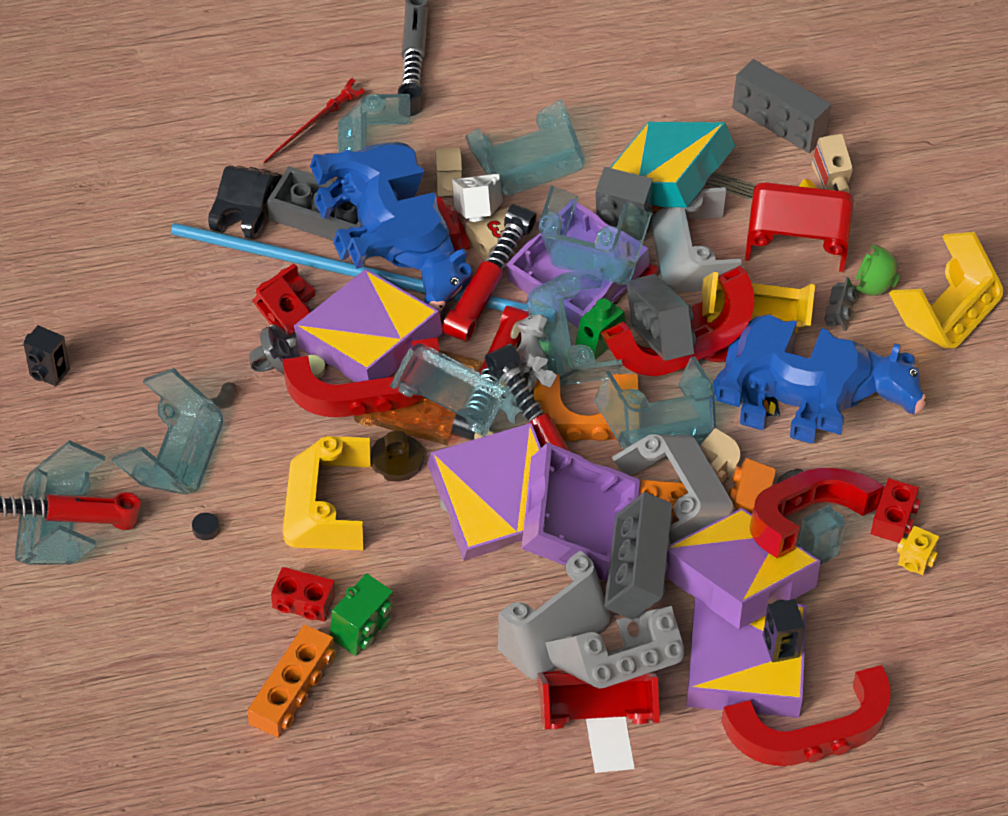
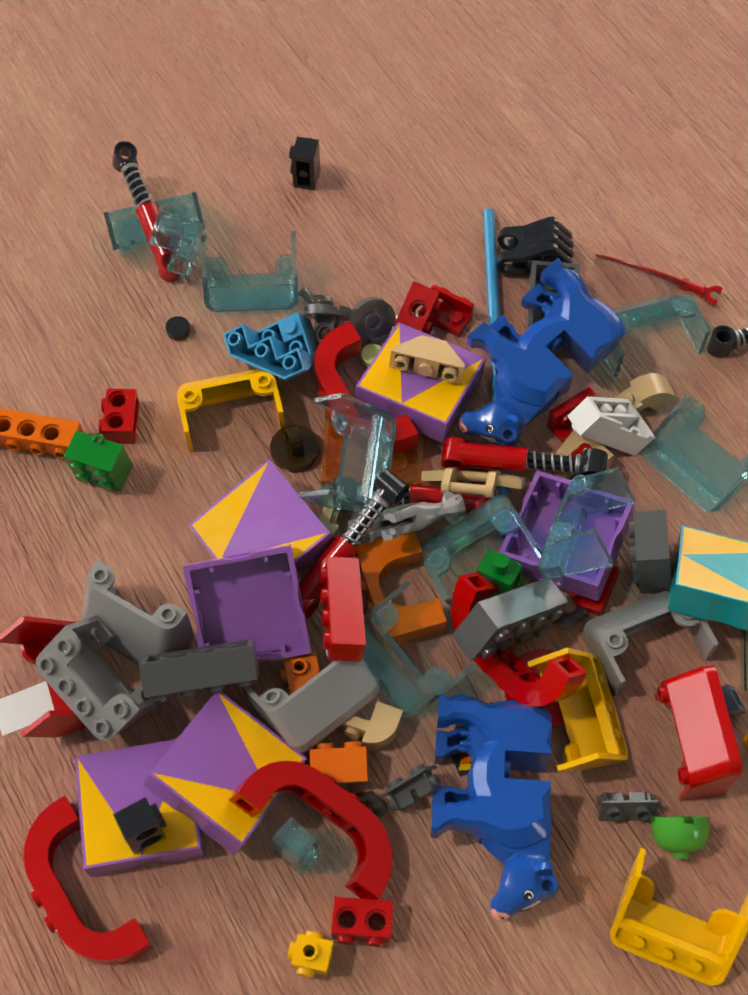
camera: 75 degrees right, 10 degrees up
none -> clear light blue brick [149,210,204,277]
none -> dark azure brick [223,312,317,381]
none -> dark grey tile [303,304,351,343]
none -> brick [319,557,366,662]
none -> dark grey hinge [380,764,441,811]
none -> tan slope [389,335,465,384]
none -> tan bar [421,467,526,498]

